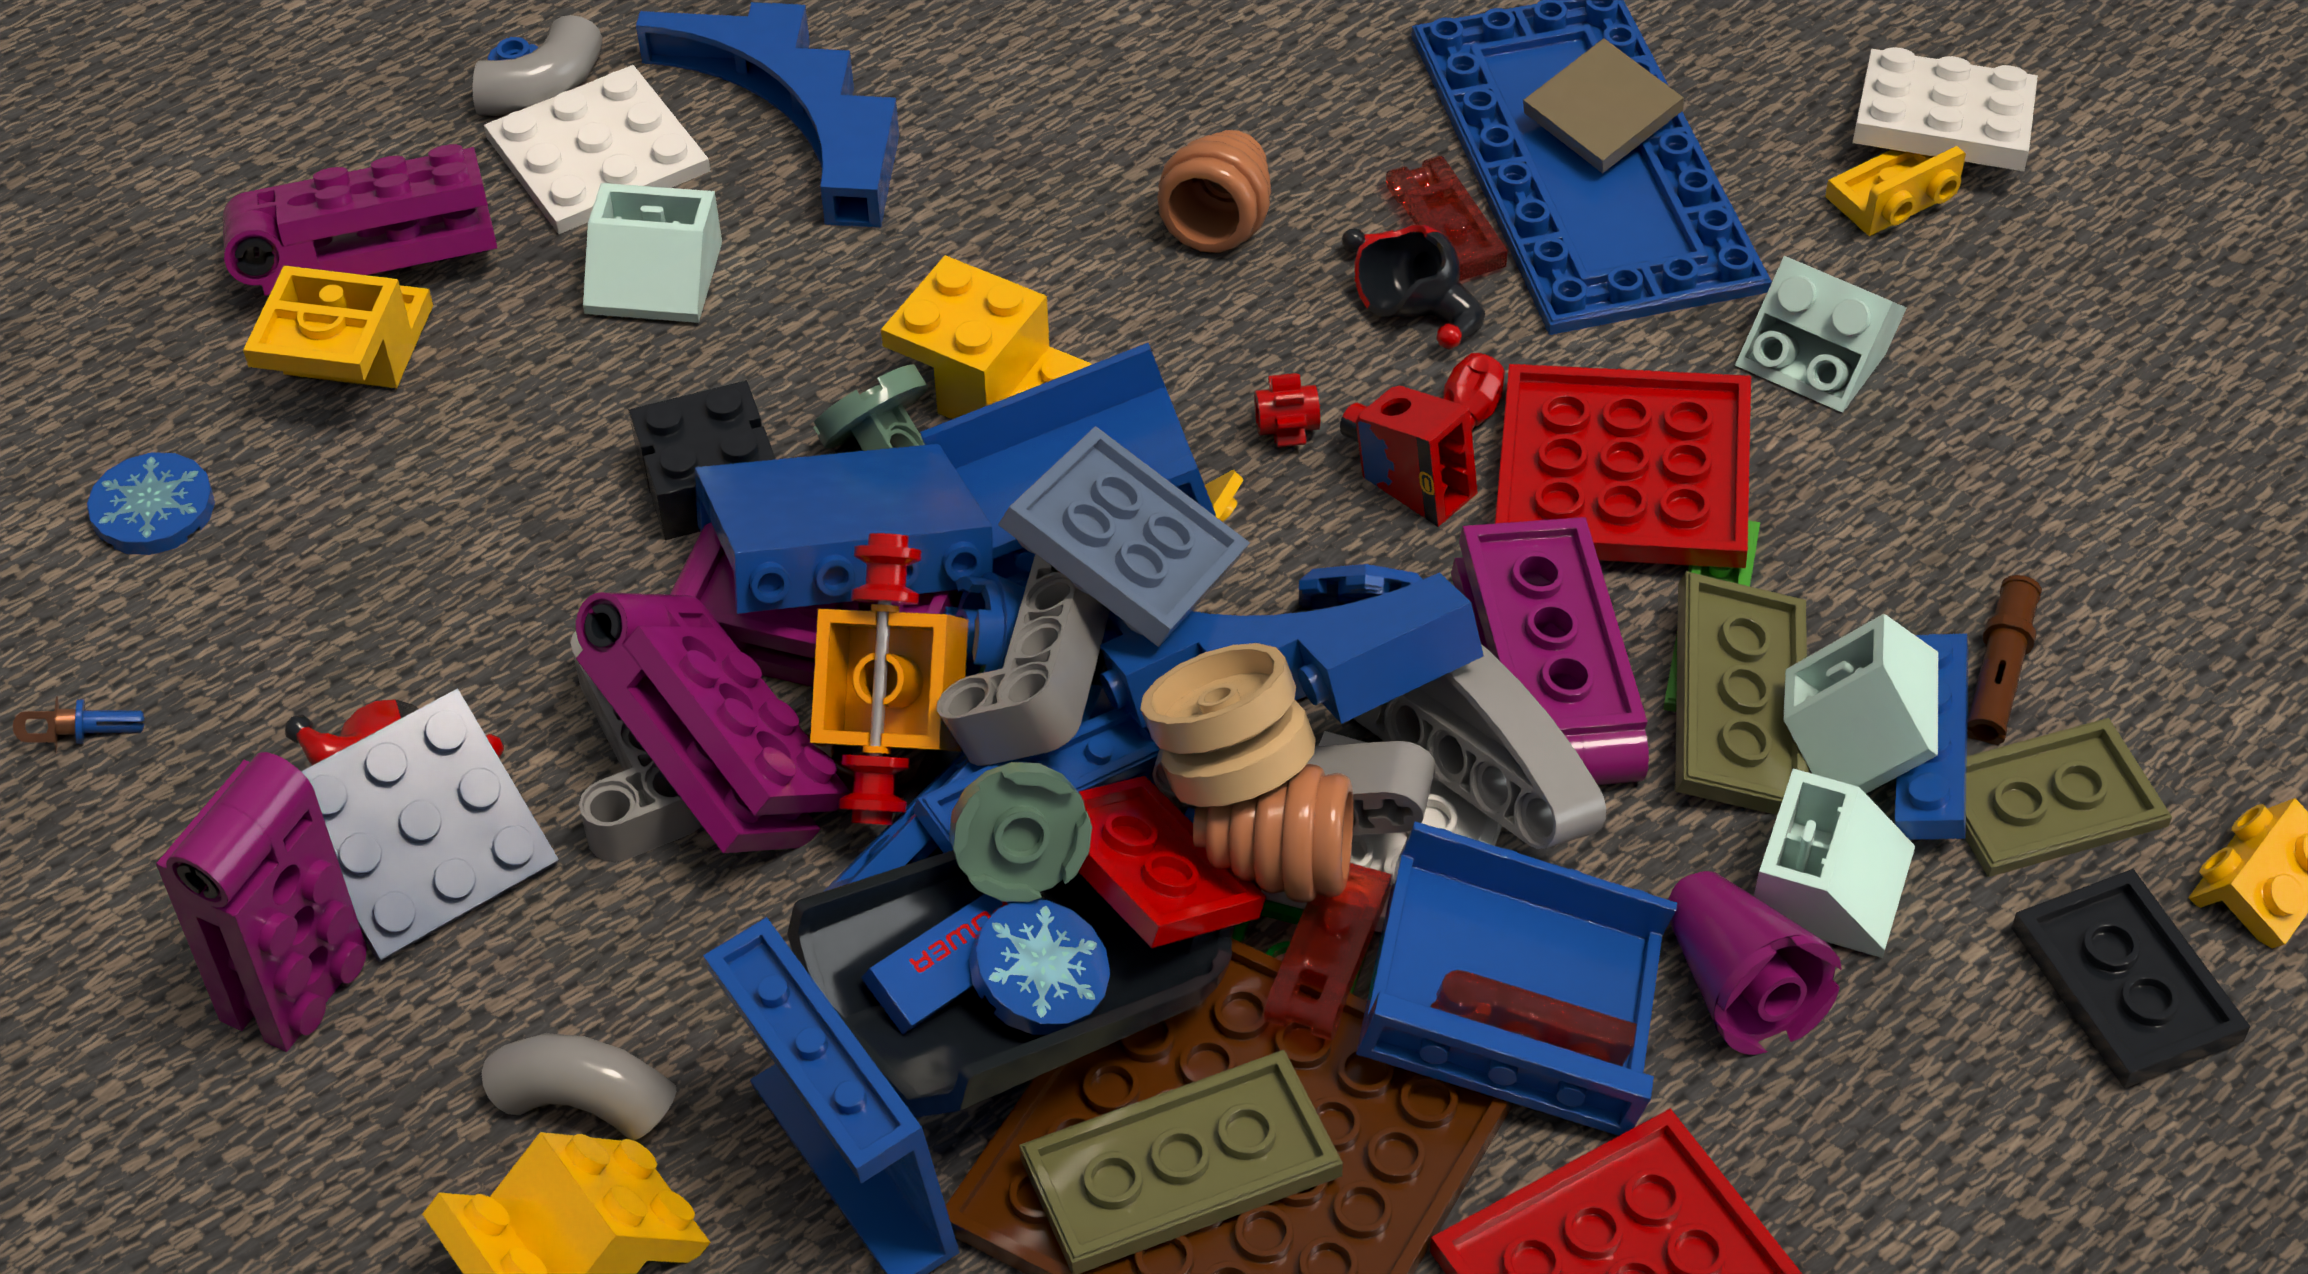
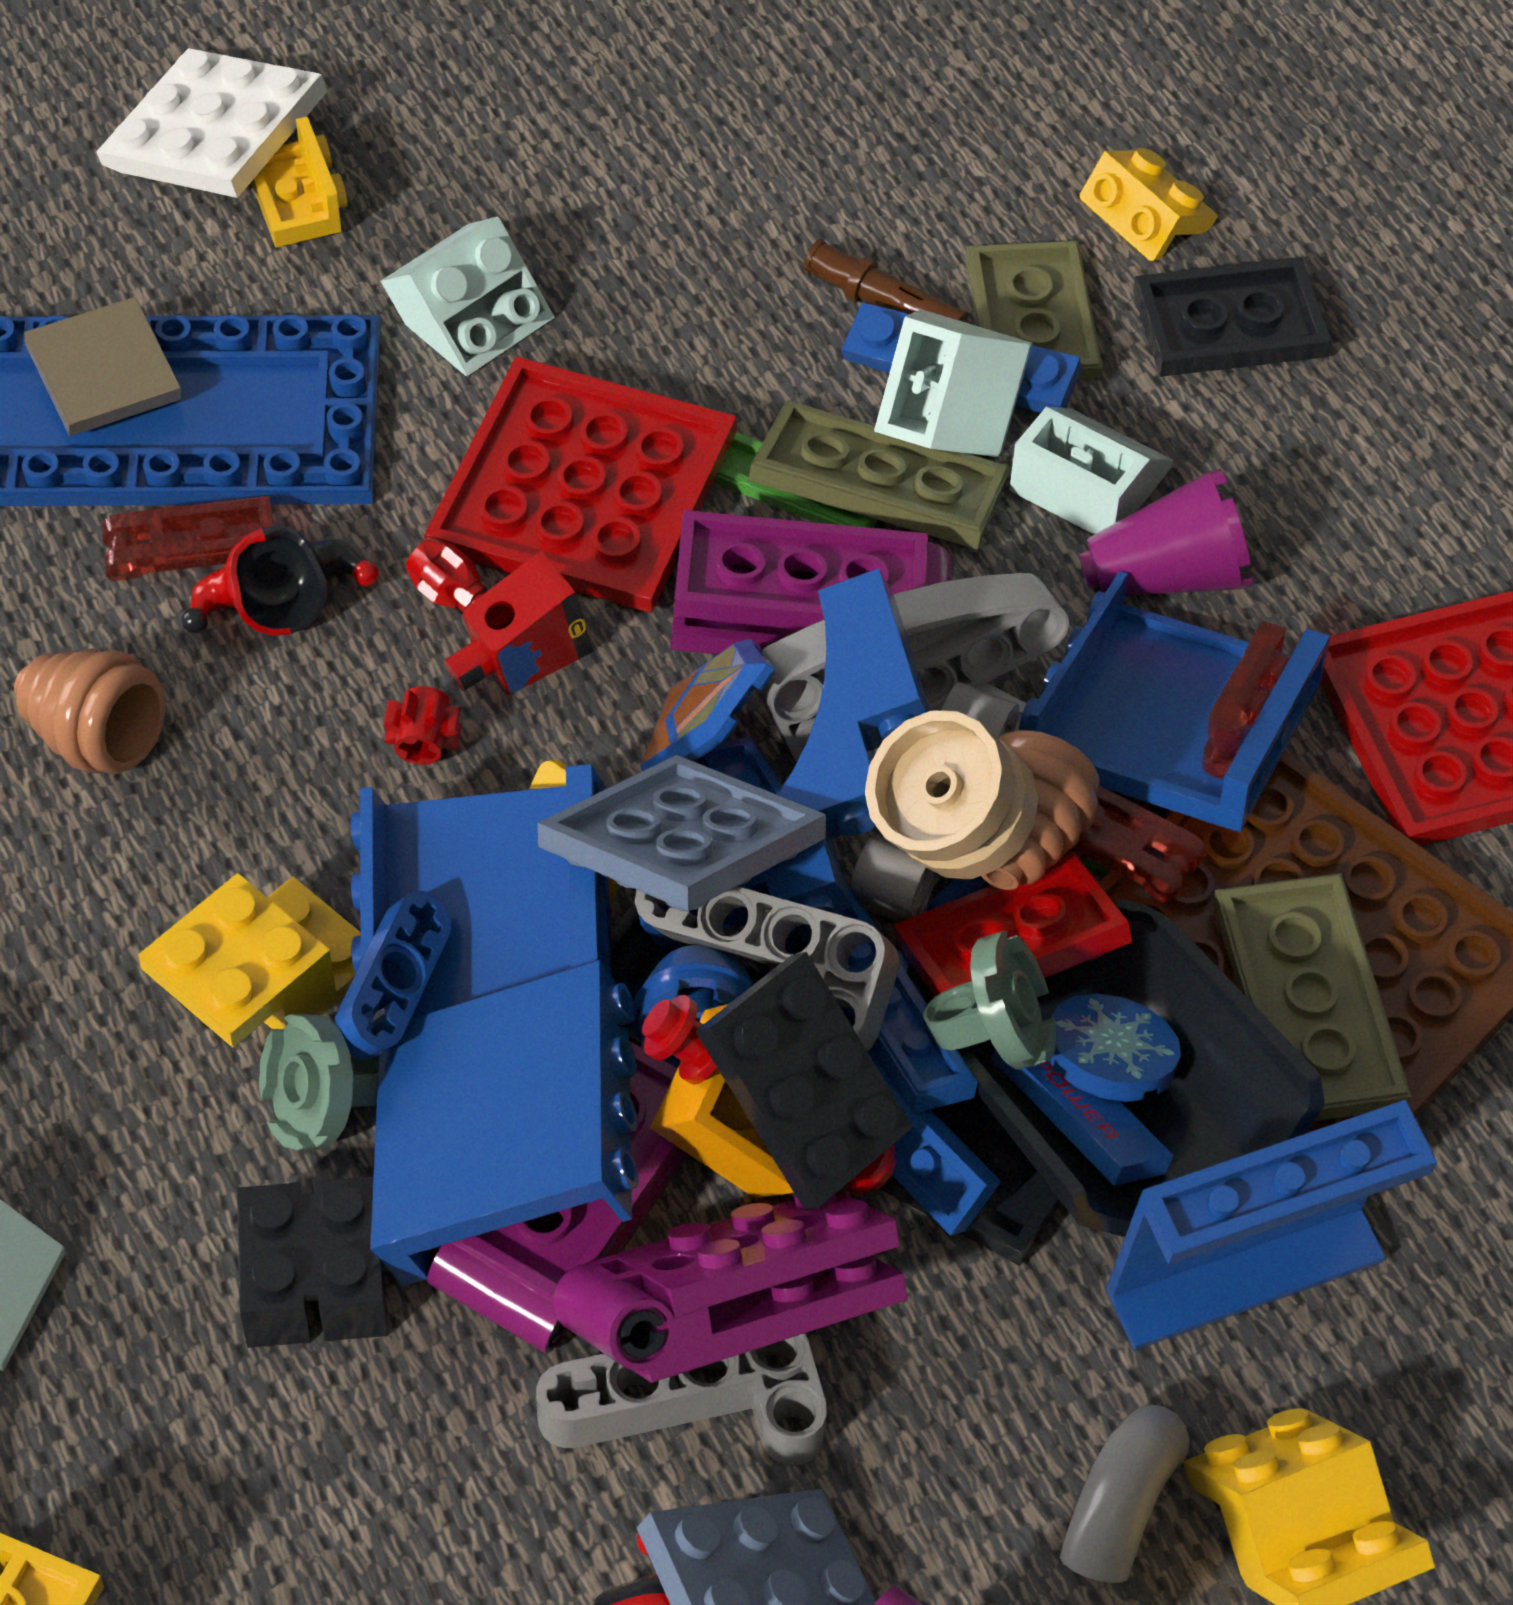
camera: 80 degrees left, 5 degrees up
none -> blue beam [334,891,451,1059]
none -> black plate [695,952,913,1209]

